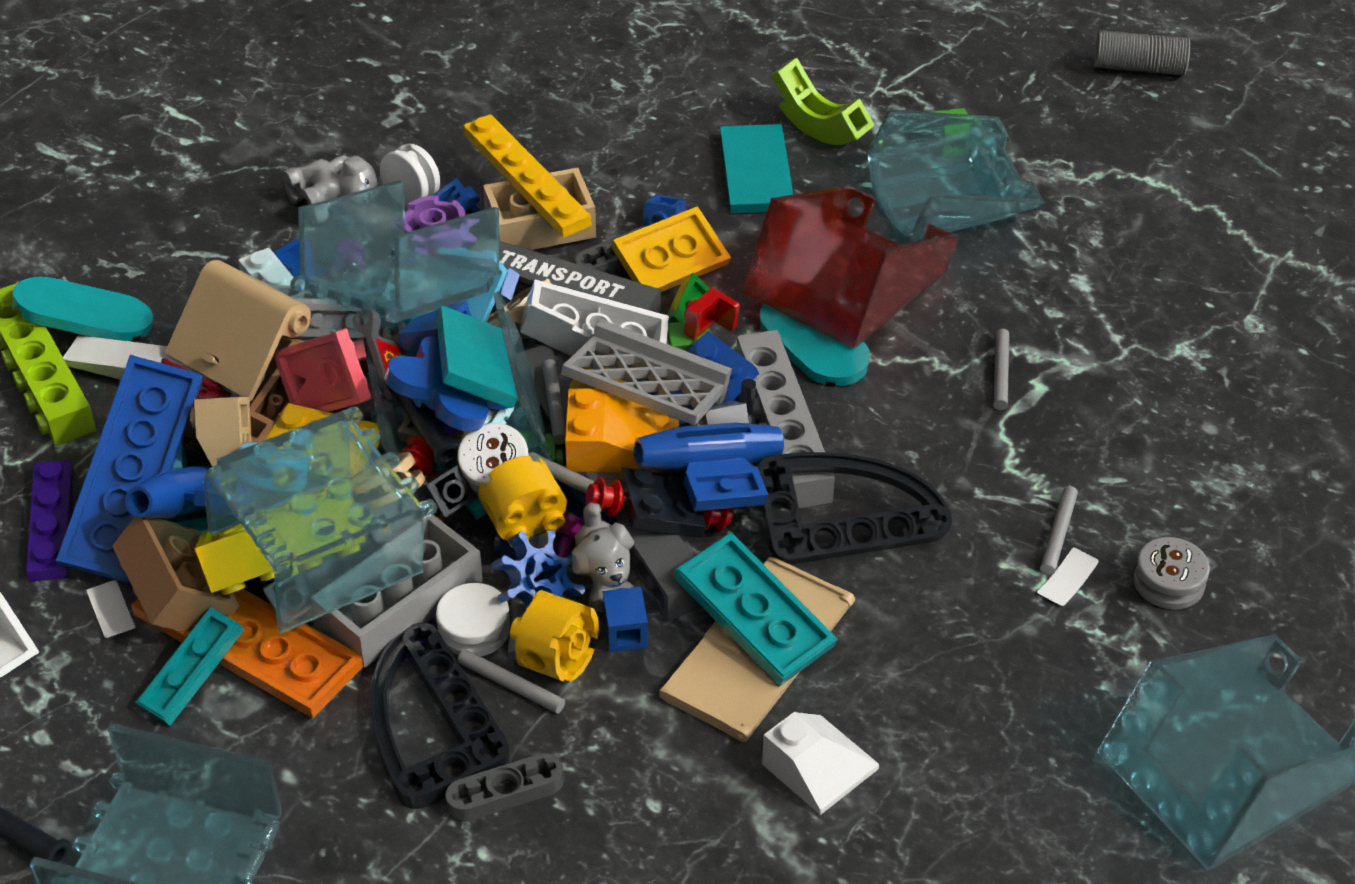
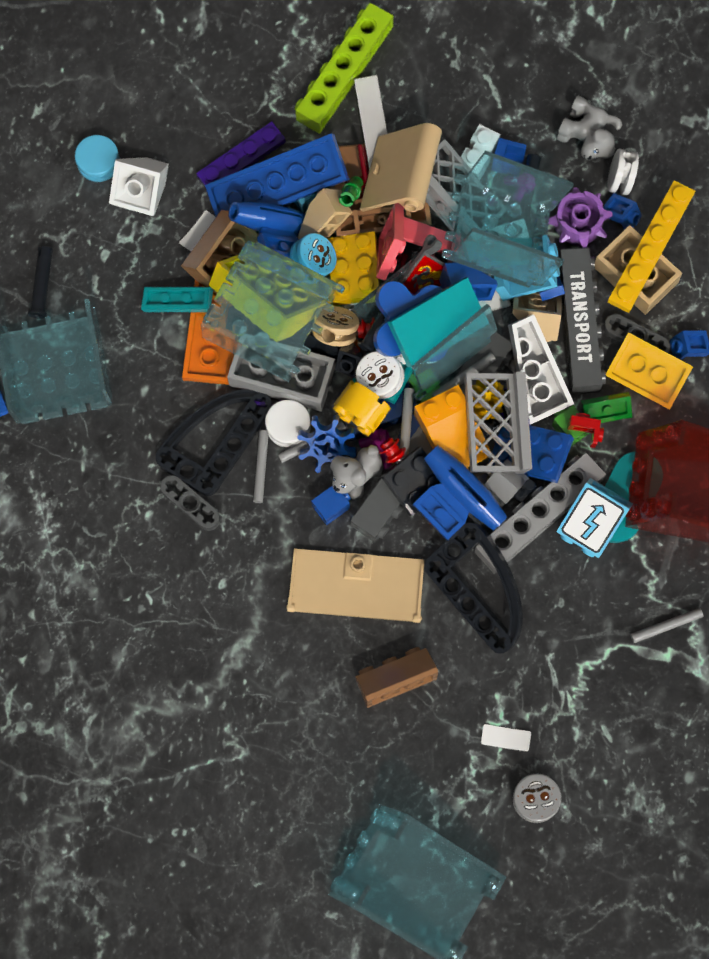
camera: 65 degrees right, 30 degrees up
teal tile [11,277,153,342] -> none
yellow brick [510,590,599,682] -> none
teal tile [673,532,838,686] -> none
white slope [762,712,879,815] -> none
light grey bar [1040,486,1078,575] -> none
none -> green pin [339,176,364,207]
none -> medium nougat slope [356,647,438,708]
none -> panel [556,478,633,558]

